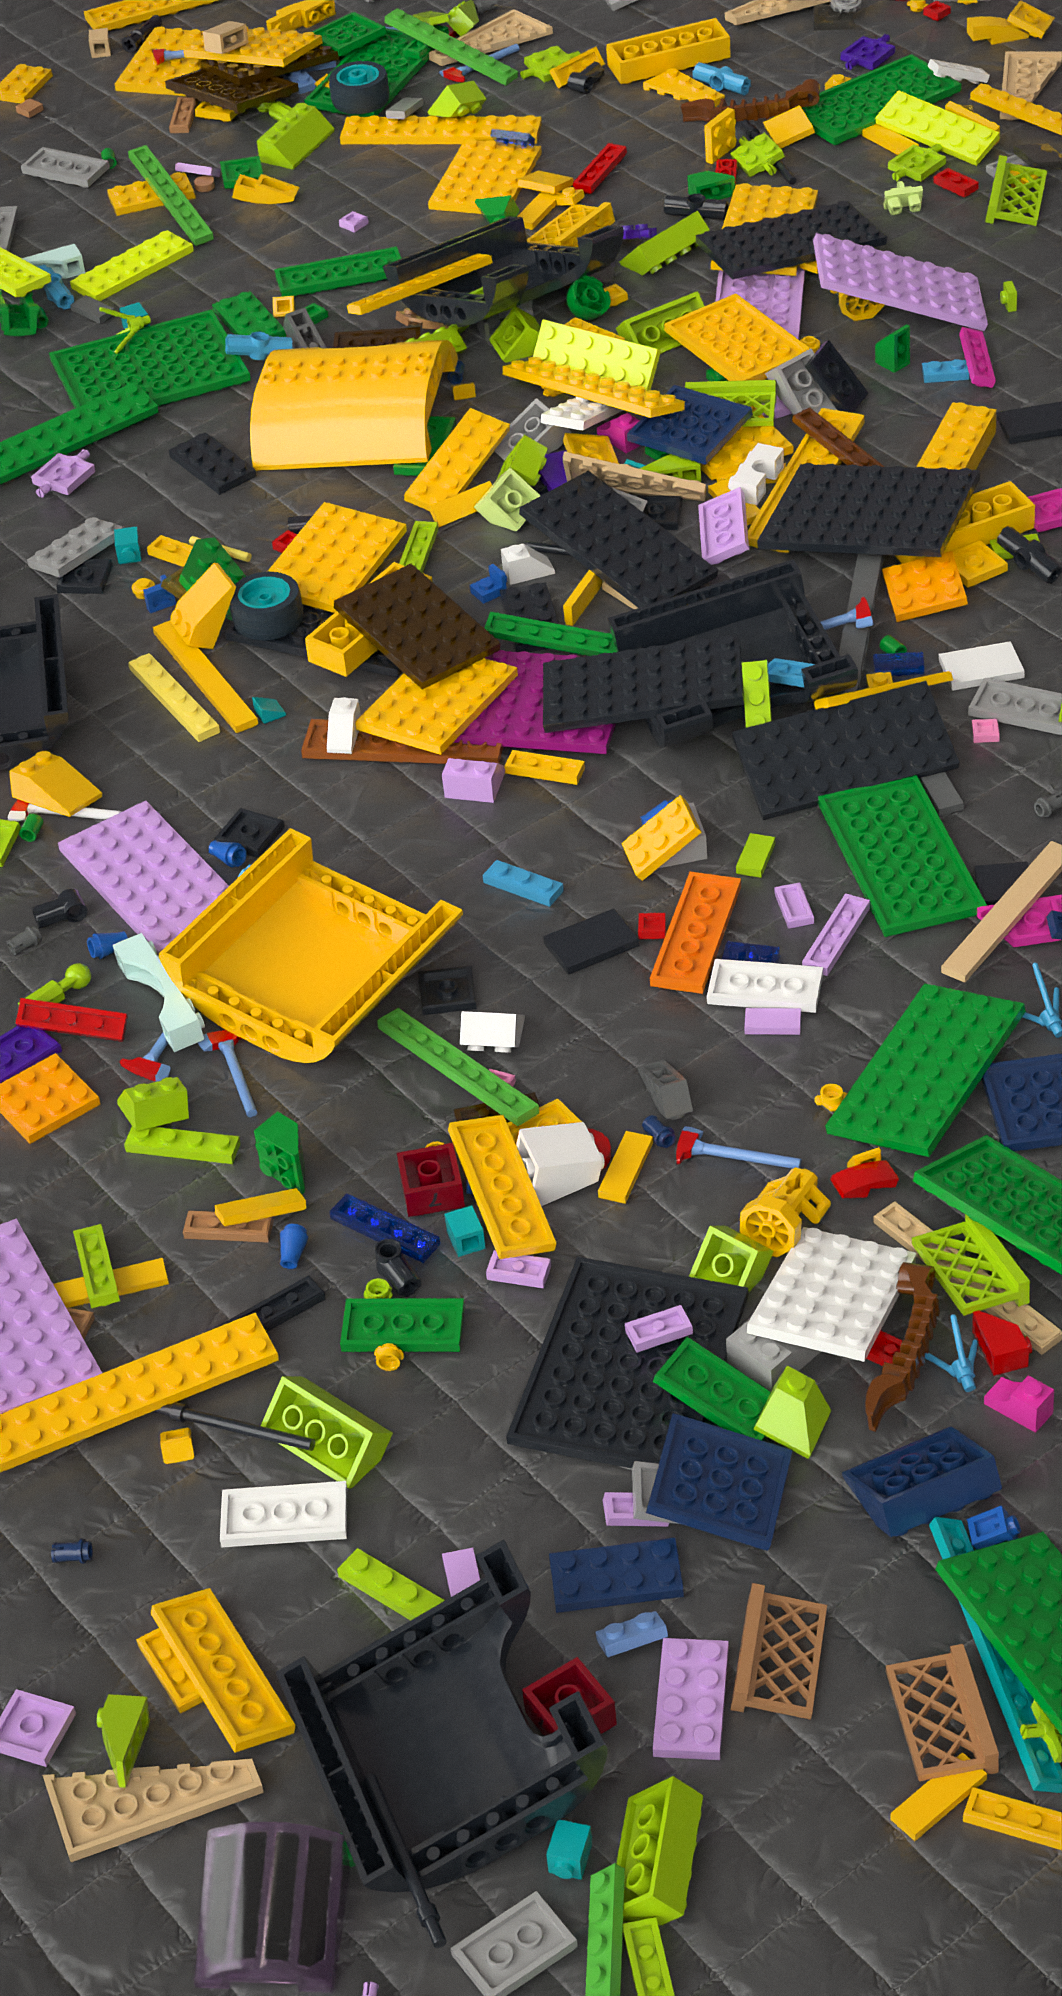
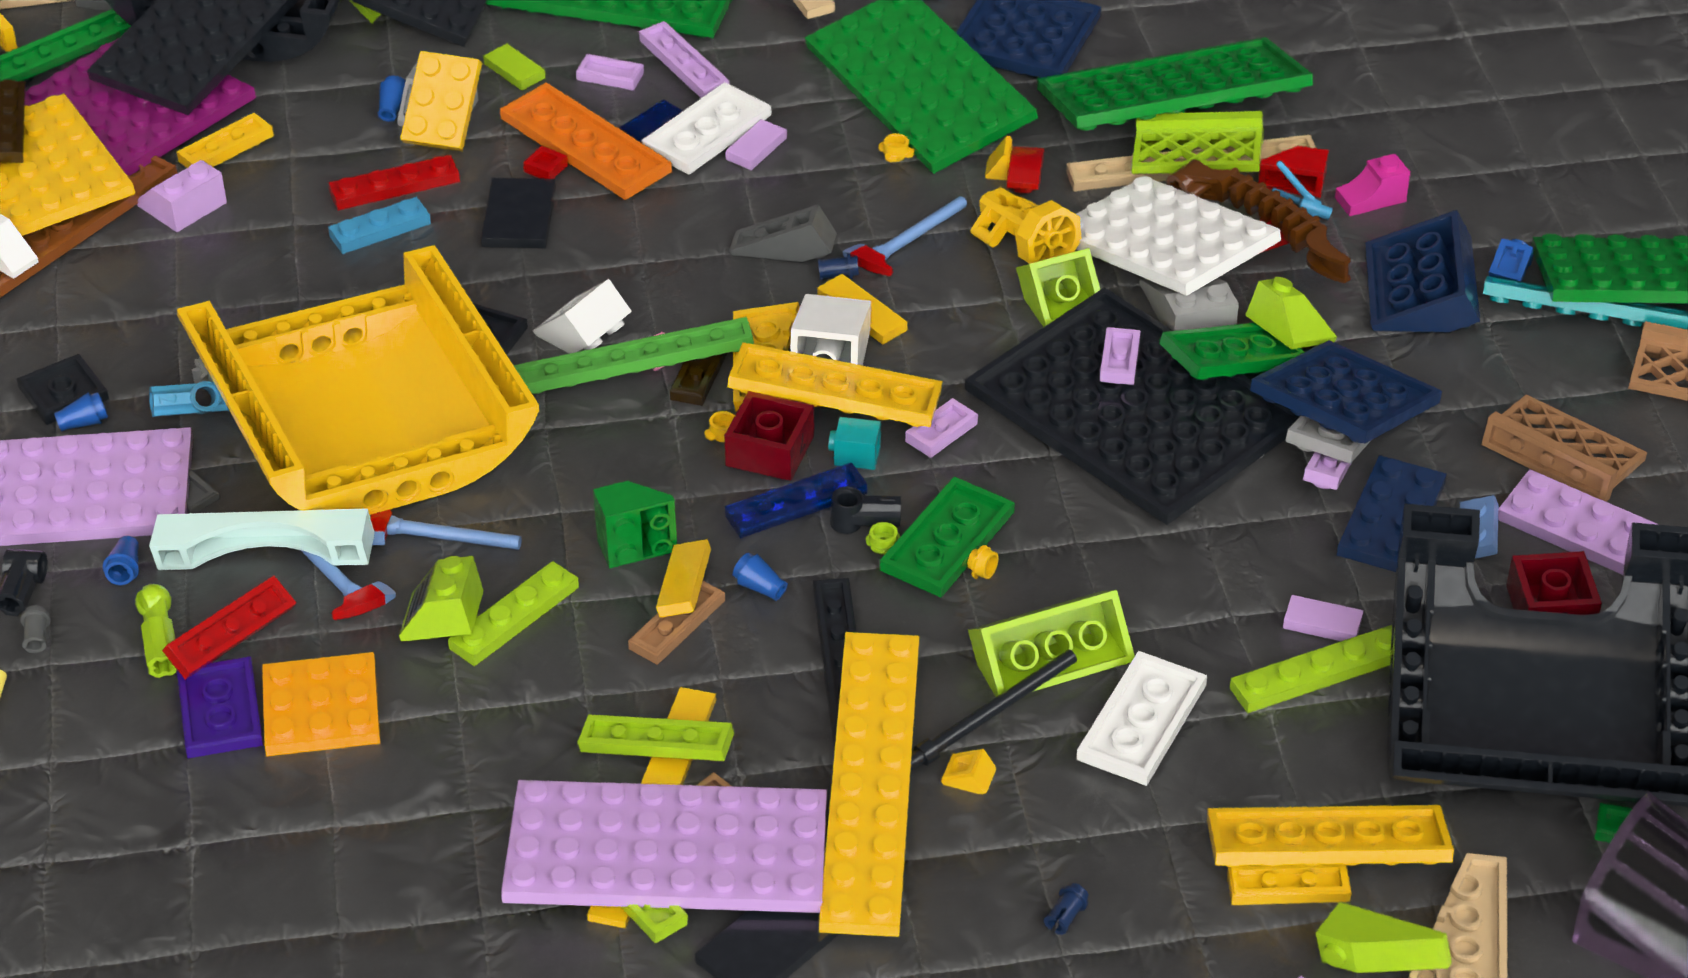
camera: 65 degrees left, 0 degrees up
none -> red plate [328,154,460,211]

